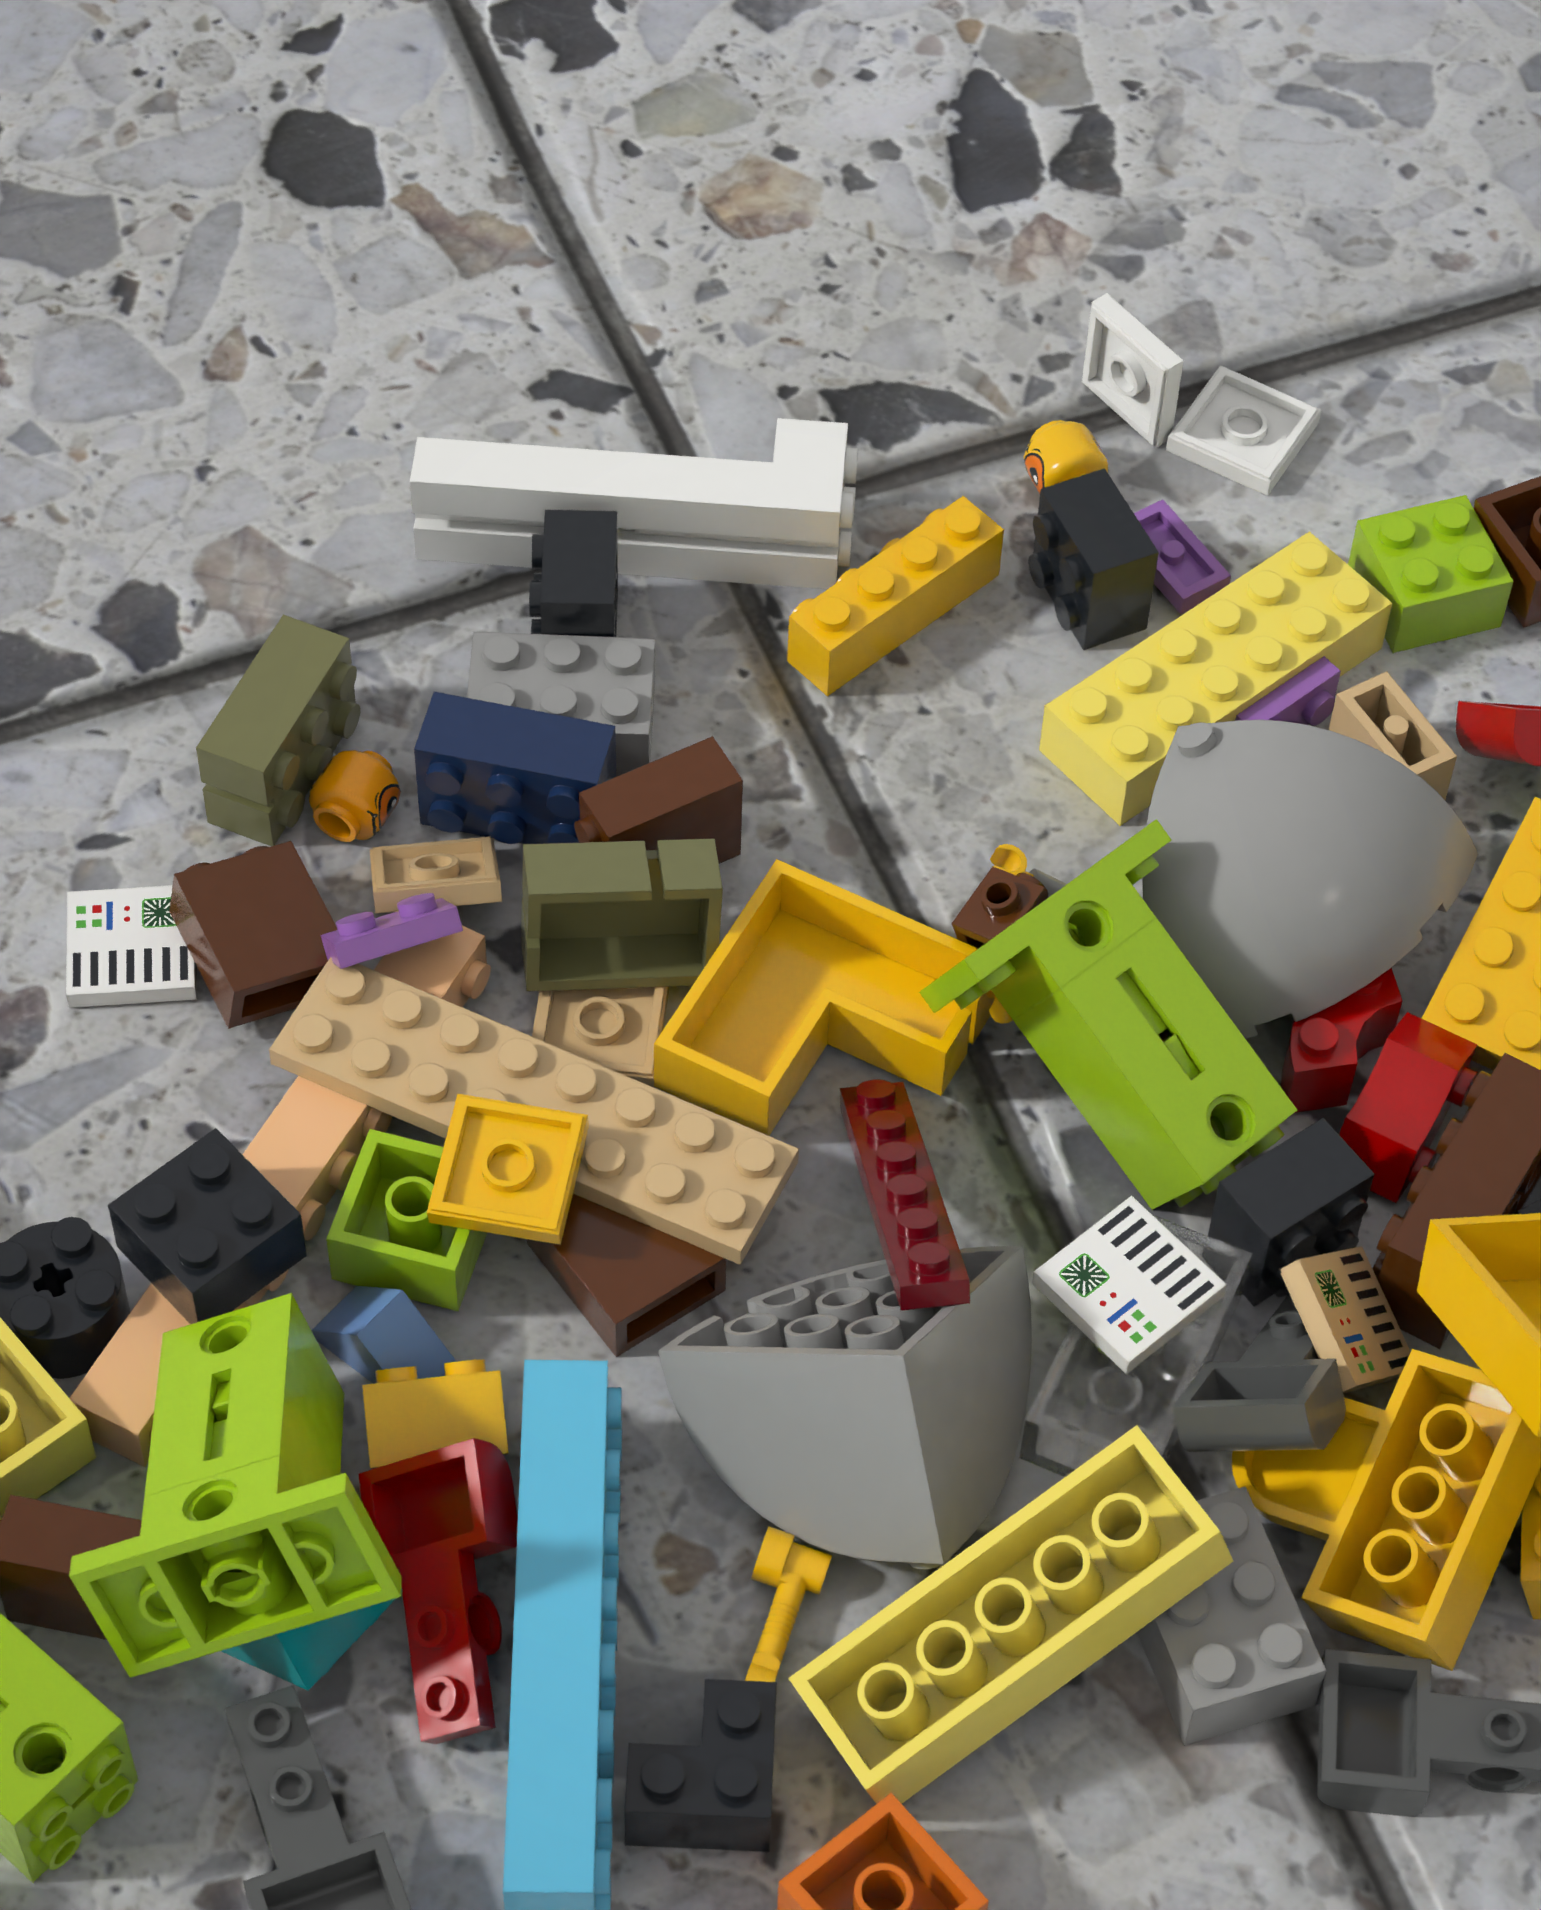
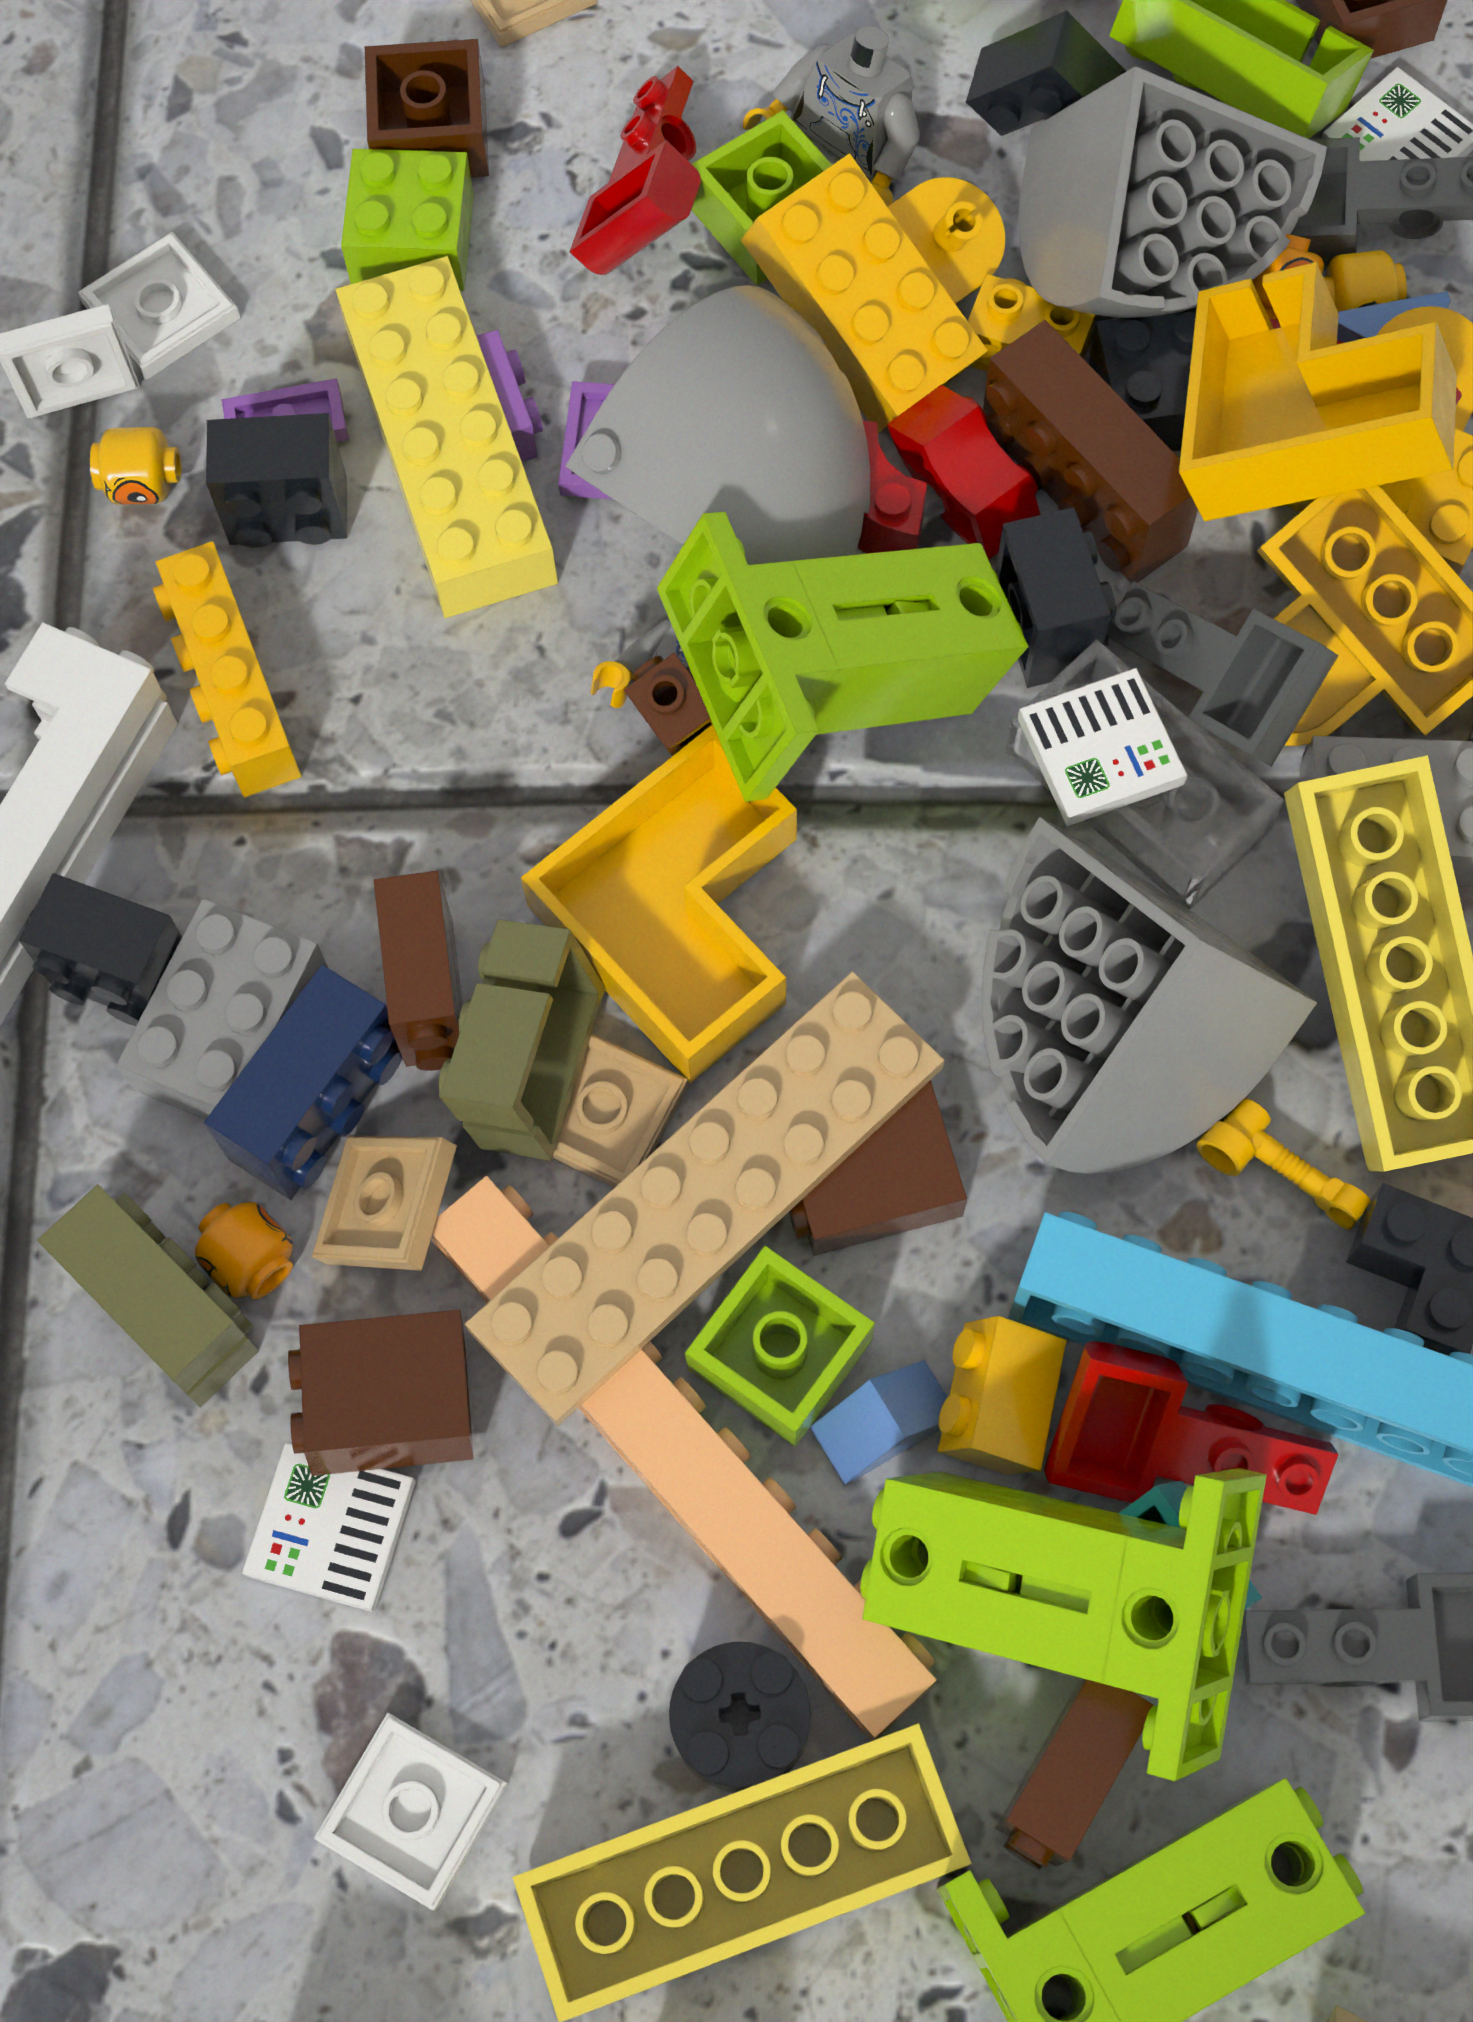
camera: 65 degrees left, 15 degrees up
black brick [108,1128,307,1324] -> none
medium lavender plate [321,893,463,969] -> none
yellow tile [427,1094,589,1245] -> none
dark red plate [840,1079,970,1311] -> none
tan tile [1280,1246,1411,1393] -> none
tan brick [1329,671,1457,800] -> none

